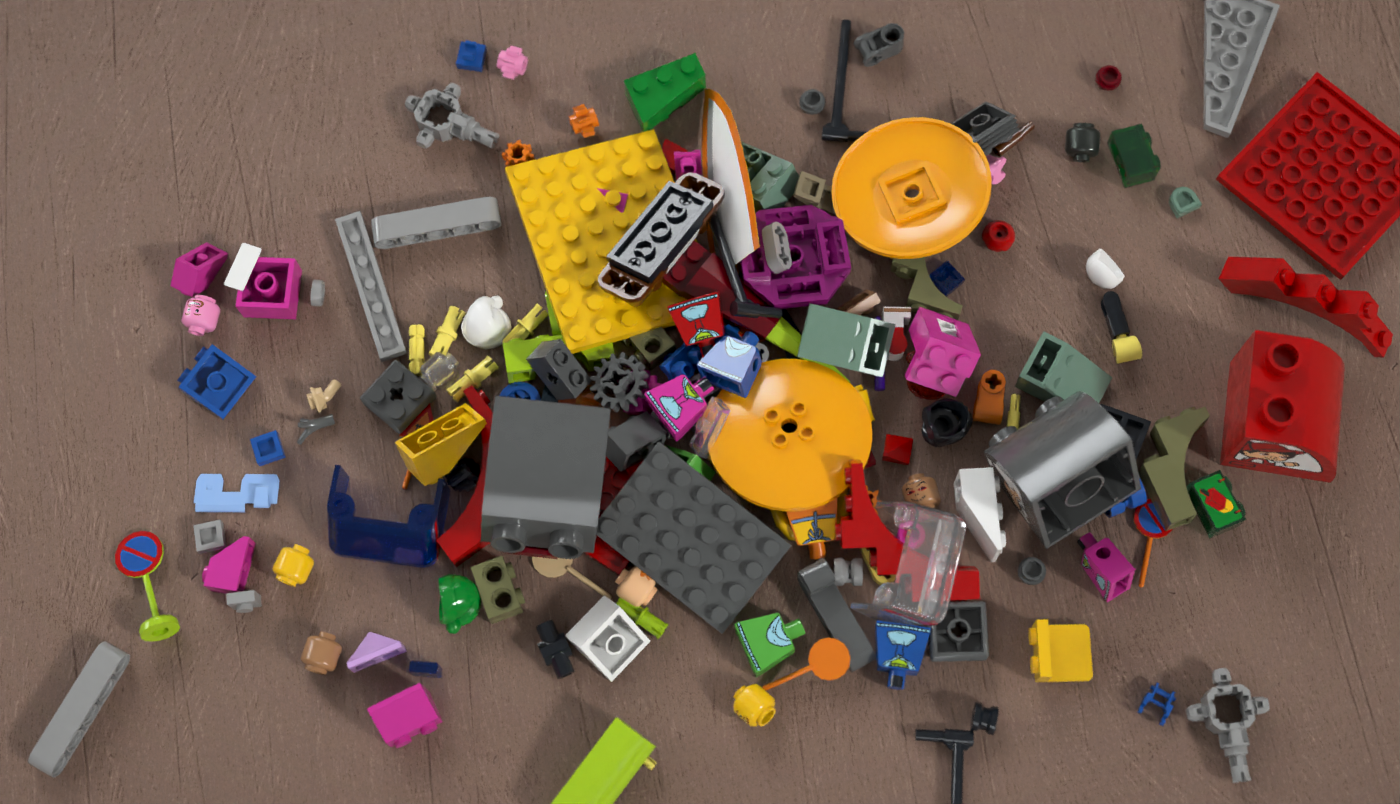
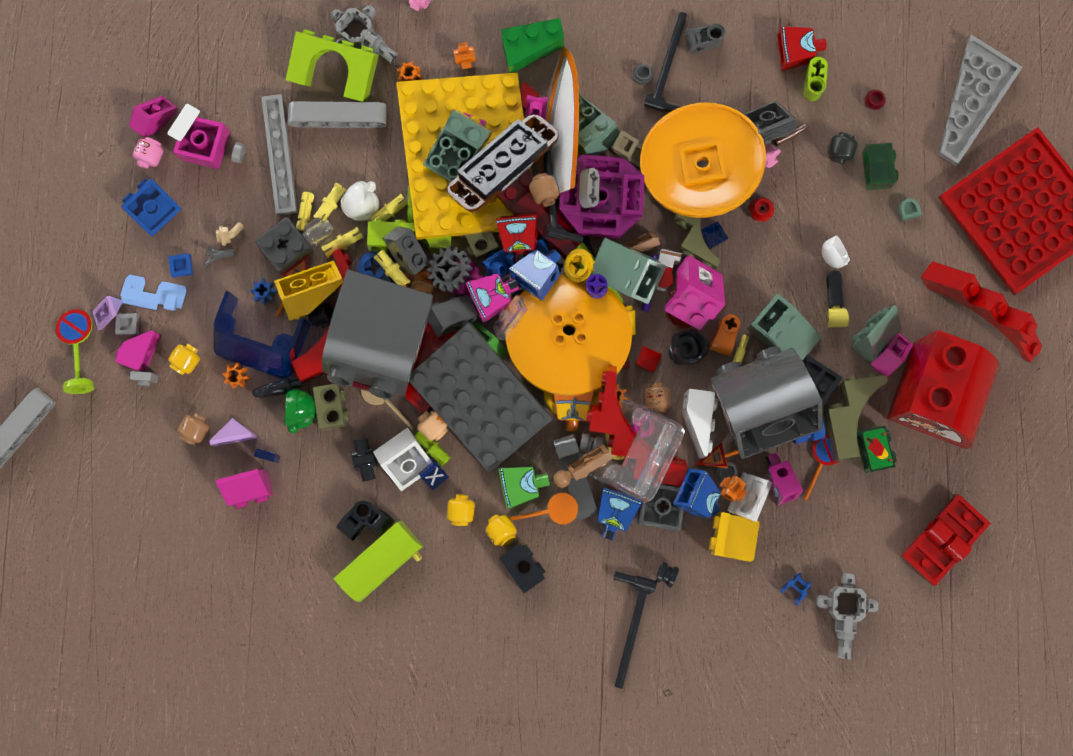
camera: 10 degrees right, 10 degrees up
none -> lavender slope [92,296,123,330]
none -> orange gear [222,362,250,389]
none -> blue gear [250,278,278,305]
none -> black piece [252,377,303,398]
none -> lime arch [286,29,379,102]
none -> black piece [336,500,394,541]
none -> light yellow pin [374,250,411,287]
none -> clear blue tile [419,460,449,490]
none -> sand green slope [423,110,493,182]
none -> yellow head [447,494,475,526]
none -> black brick [499,543,546,593]
none -> medium nougat head [529,173,560,207]
none -> medium nougat plate [553,444,613,488]
none -> yellow gear [564,249,595,282]
none -> dark purple wheel [586,274,608,299]
none -> blue torso [673,469,721,518]
none -> piece [695,443,738,468]
none -> orange gear [719,475,747,502]
none -> white plate [727,472,772,522]
none -> red torso [777,26,827,71]
none -> lime beam [803,57,828,101]
none -> sand green slope [850,305,901,363]
none -> dark pink slope [871,333,913,377]
none -> red plate [901,494,991,586]

